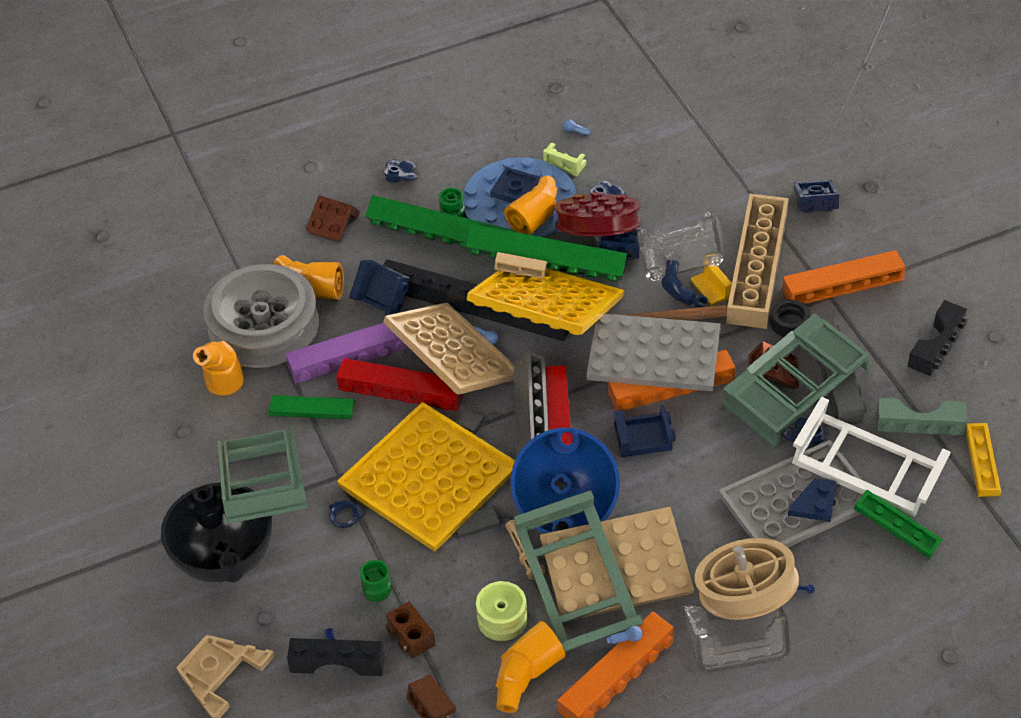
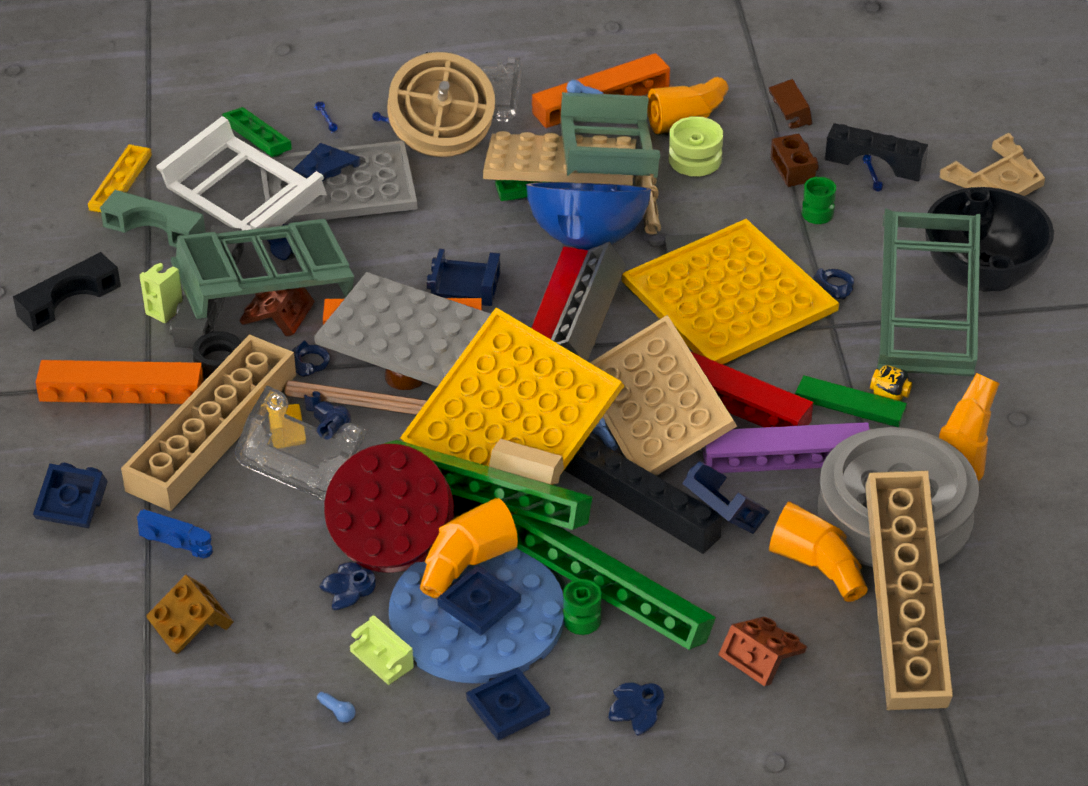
camera: 165 degrees left, 5 degrees down
none -> blue hinge [137,509,213,559]
none -> yellowish green hinge [140,263,183,323]
none -> pearl gold bracket [146,574,234,654]
none -> dark blue piece [292,340,330,377]
none -> clear blue hinge [315,101,338,132]
none -> dark blue plate [466,668,550,741]
none -> tan brick [865,471,953,710]
none -> yellow head [870,365,912,401]

